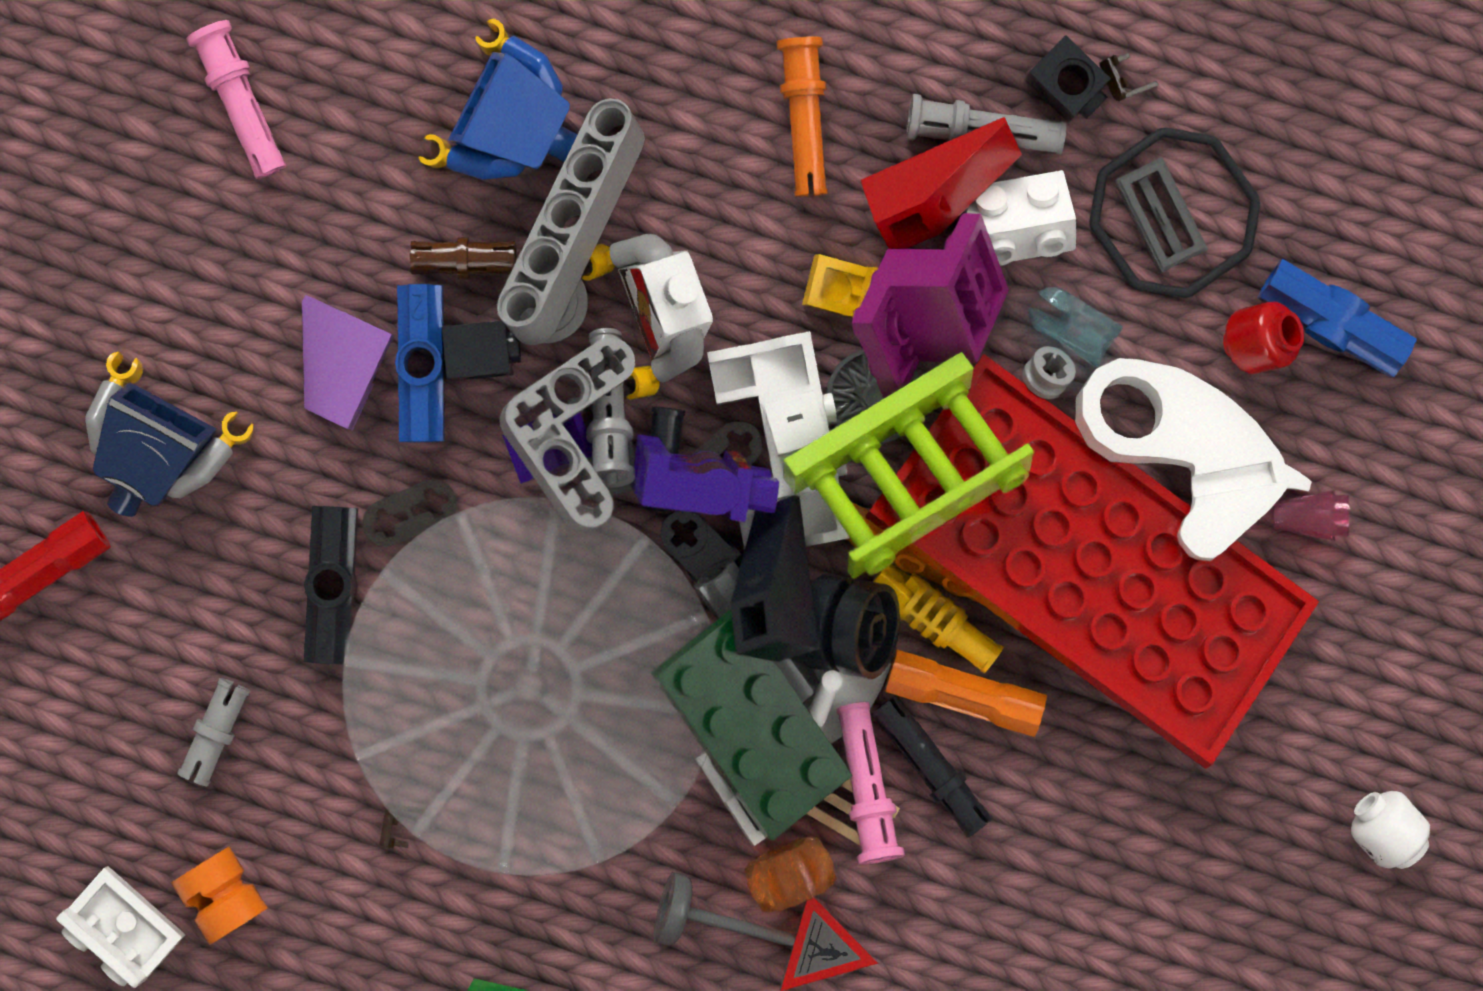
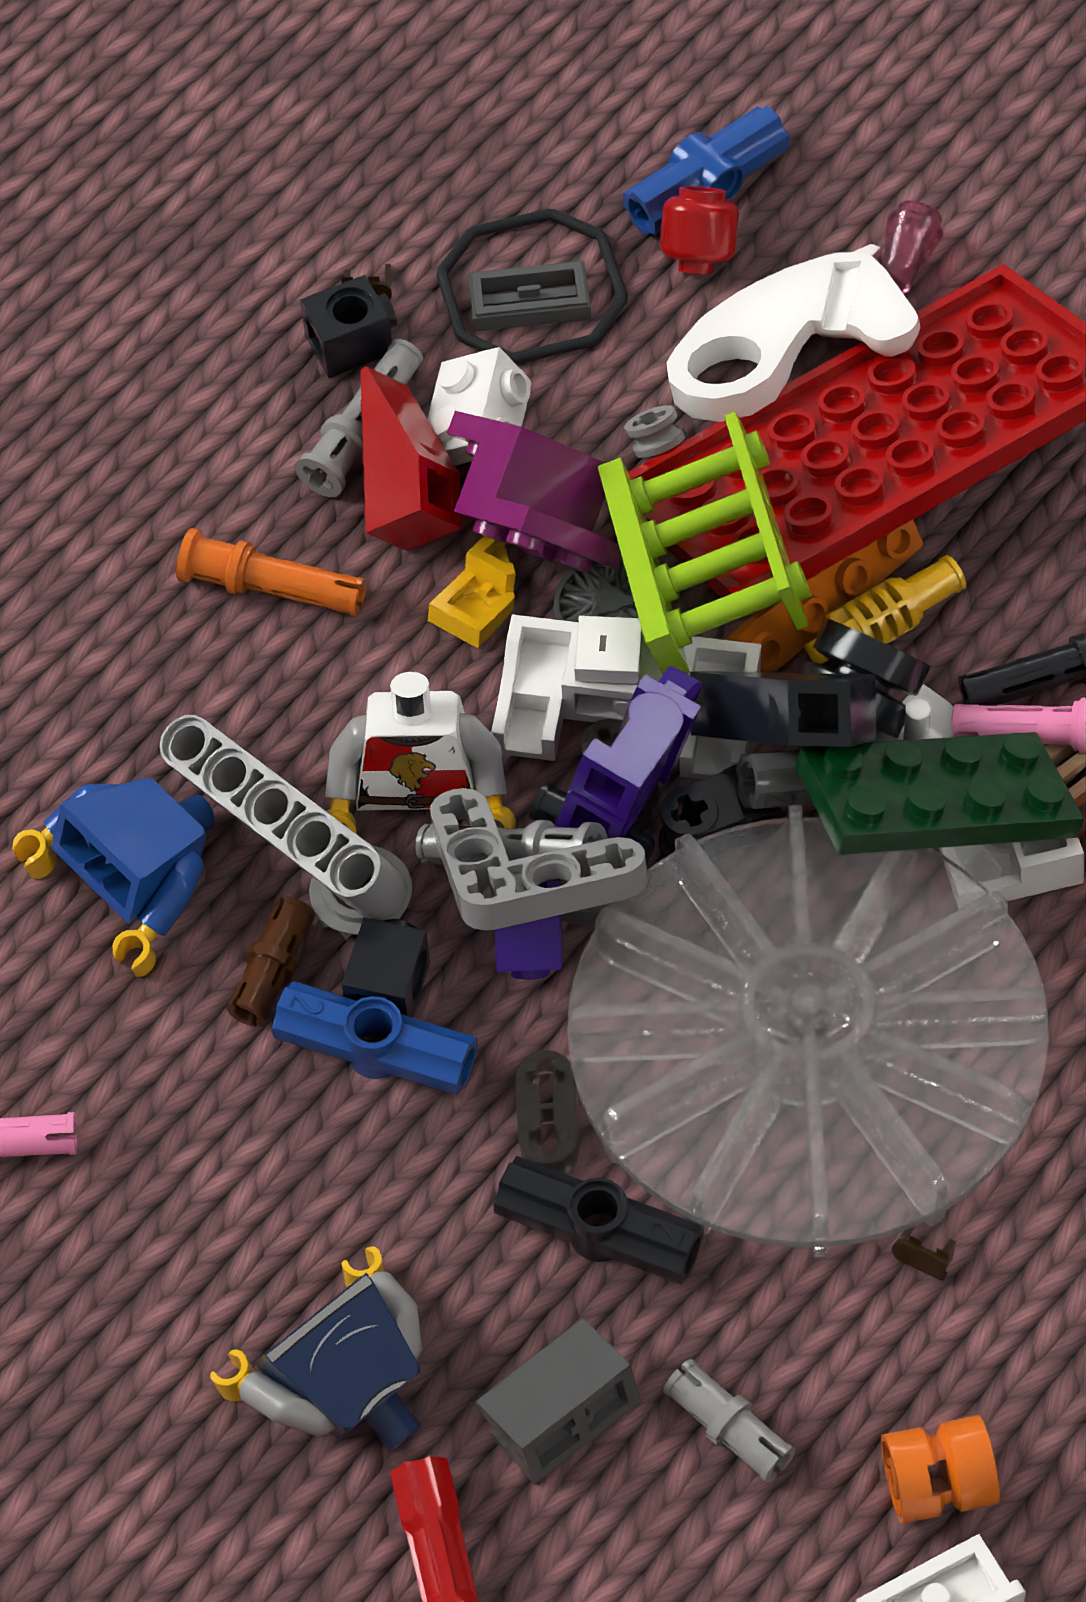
camera: 70 degrees left, 30 degrees down
medium lavender slope [302,295,394,431] -> none
orange axle [884,649,1047,737] -> none
clear light blue piece [1028,287,1123,367] -> none
none -> dark grey hinge [476,1318,641,1485]

